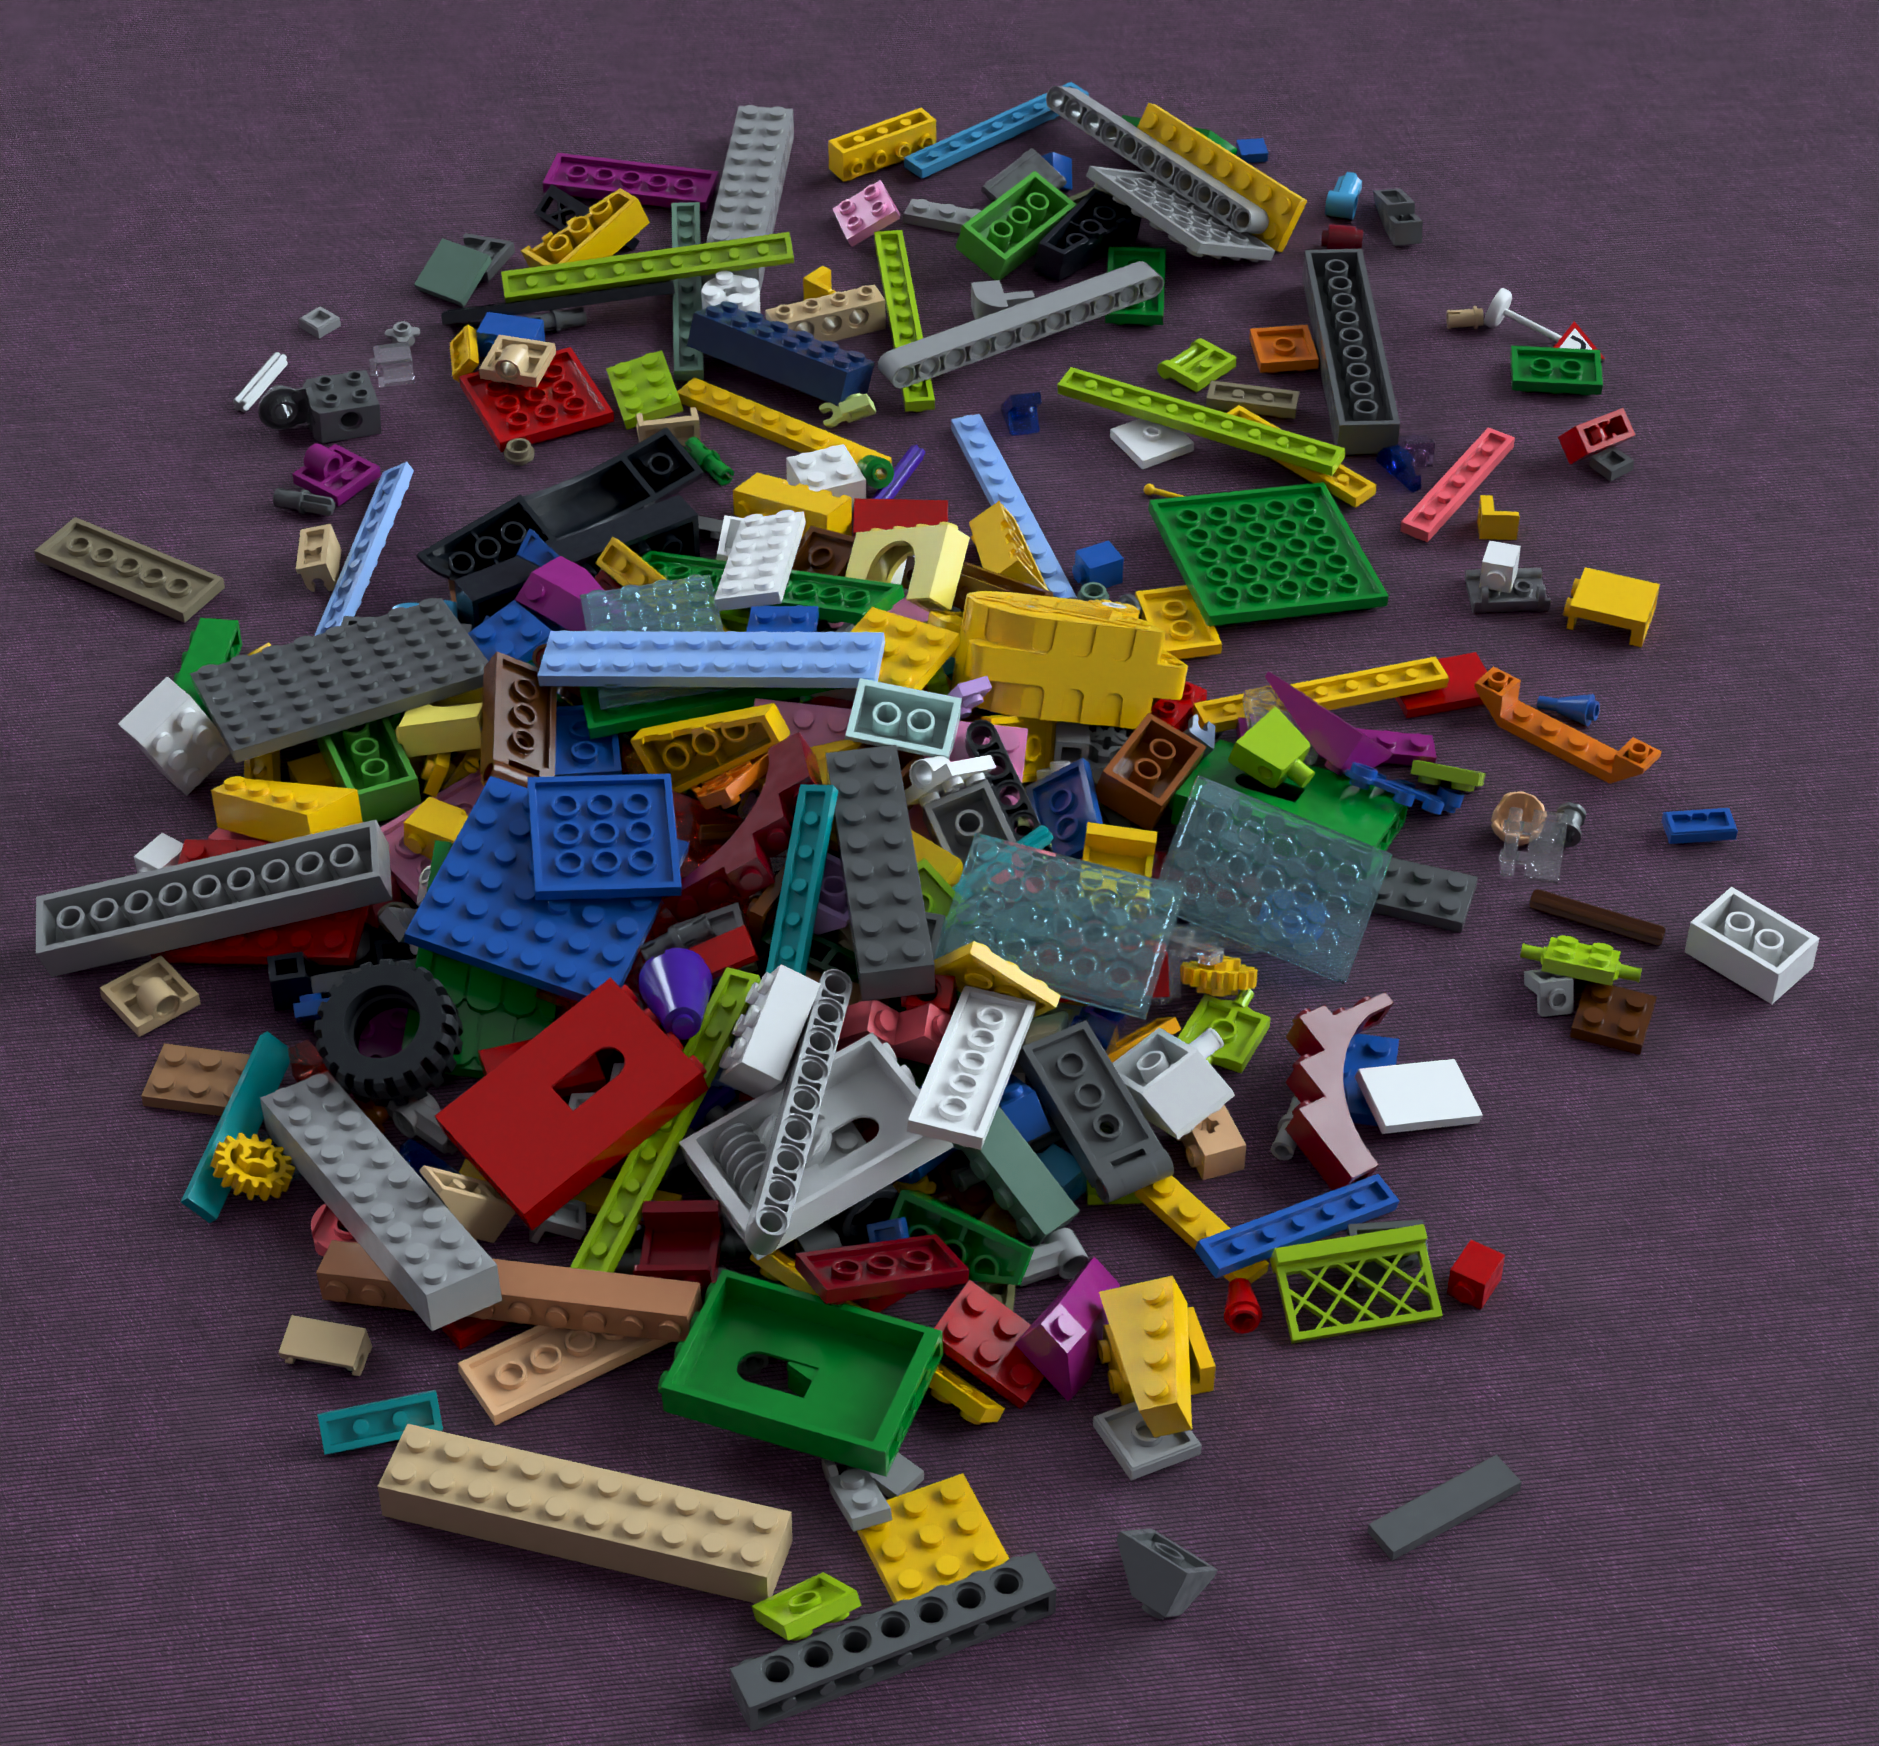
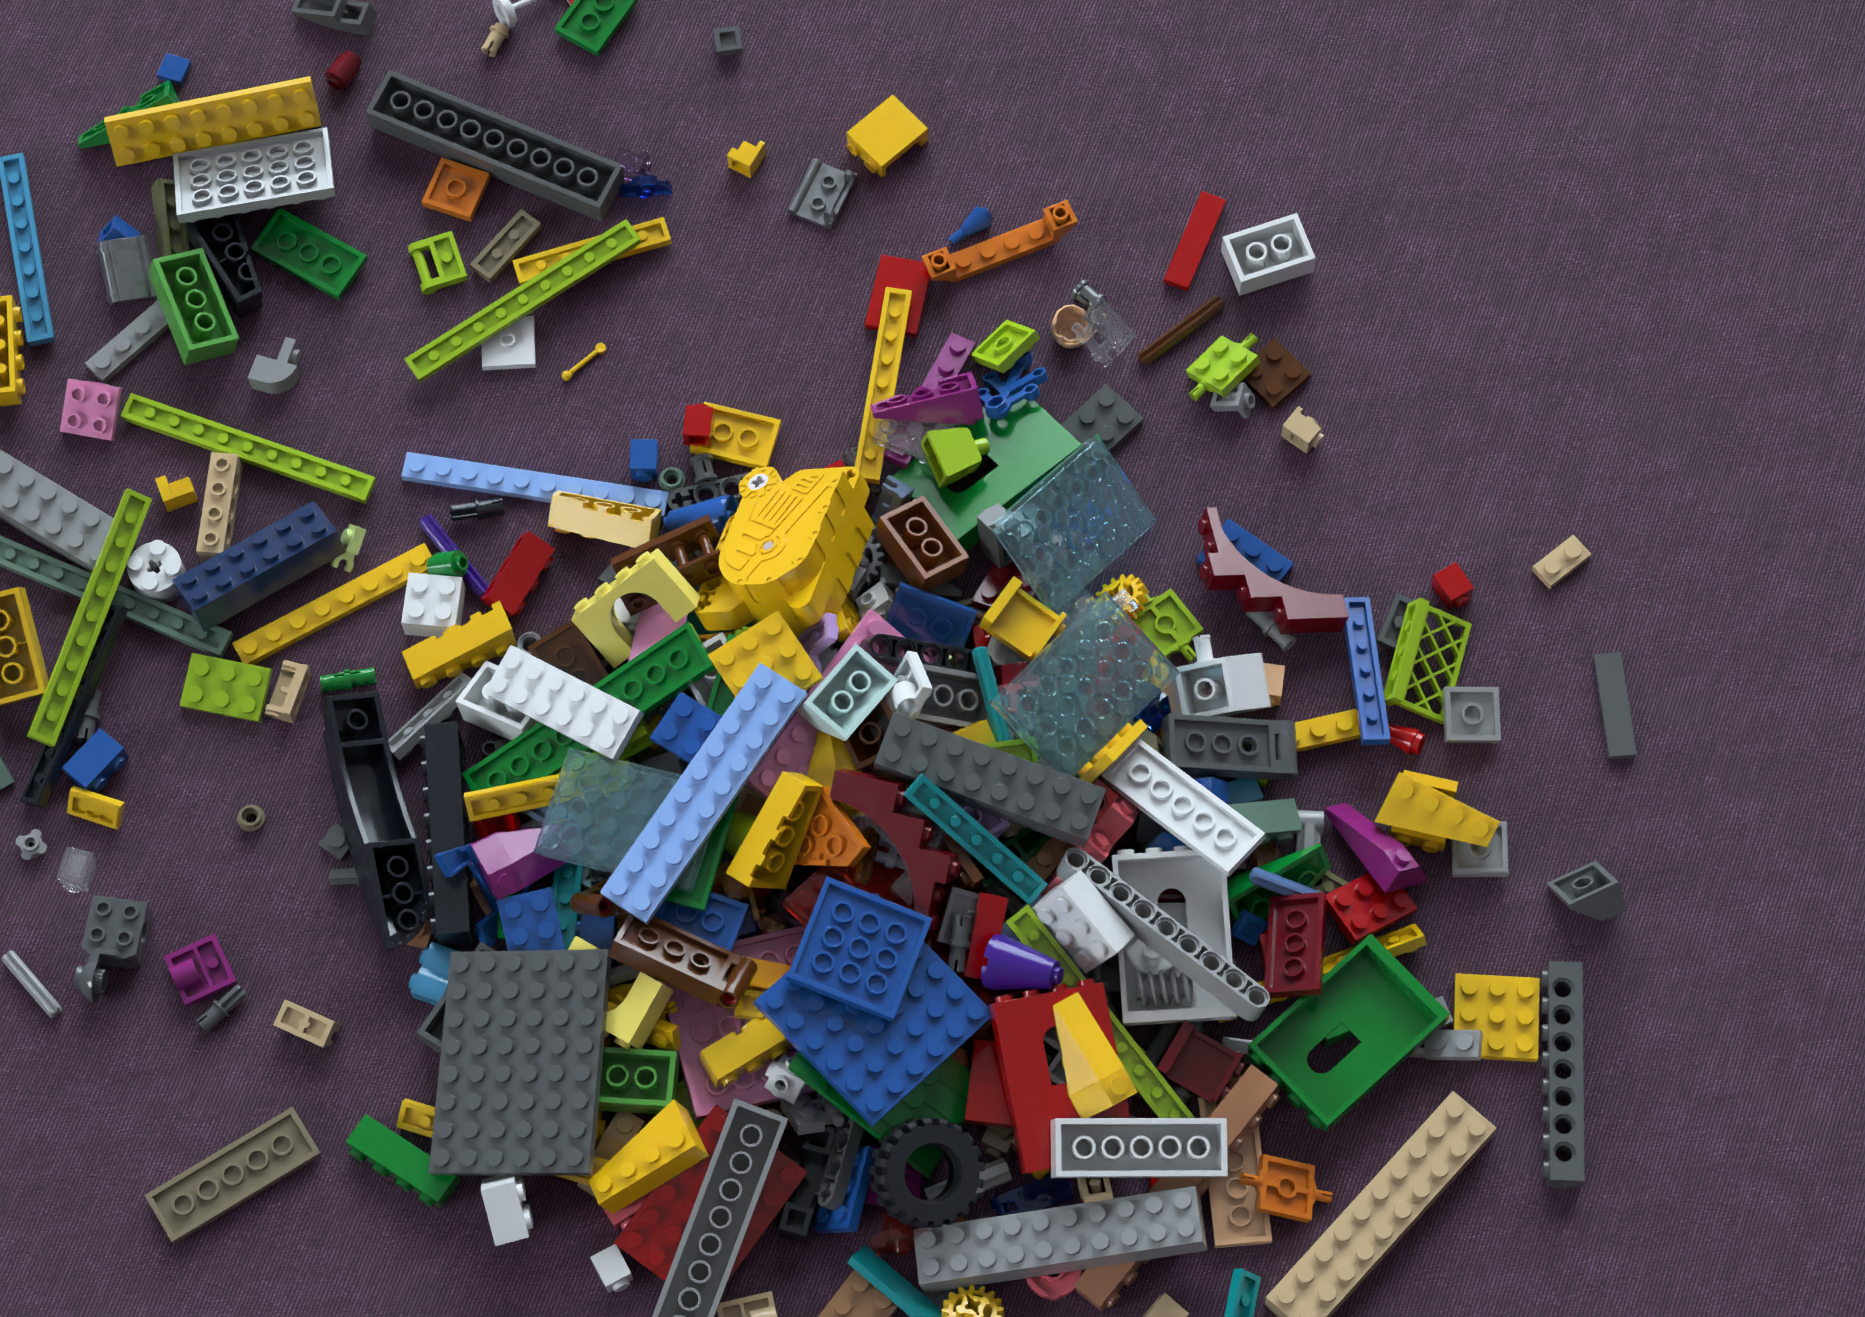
camera: 60 degrees left, 25 degrees up
light blue plate [314,462,414,636] -> none
red plate [459,347,614,452] -> none
tan plate [479,335,556,387] -> none
lime plate [751,1572,861,1641] -> none
light grey beam [877,261,1164,389] -> none
clear blue slope [1001,392,1042,436] -> none
light grey beam [1046,86,1269,234] -> none
green plate [1148,482,1389,626] -> none
dark azure piece [1325,172,1362,220] -> none
white tile [1355,1059,1483,1134] -> none
coral plate [1400,427,1515,542] -> none
white brick [1479,541,1521,593] -> none
red brick [1558,408,1635,464] -> none
blue plate [1662,808,1738,844] -> none
none -> black axle [450,497,504,521]
none -> red brick [683,403,715,447]
none -> white brick [1051,1118,1228,1178]
none -> yellow wedge [1052,992,1137,1118]
none -> red tile [1163,191,1226,291]
none -> orange plate [1239,1154,1332,1223]
none -> medium blue axle [1249,868,1319,895]
none -> tan brick [1281,406,1325,454]
none -> light grey plate [1442,687,1501,743]
none -> tan plate [1532,535,1591,589]

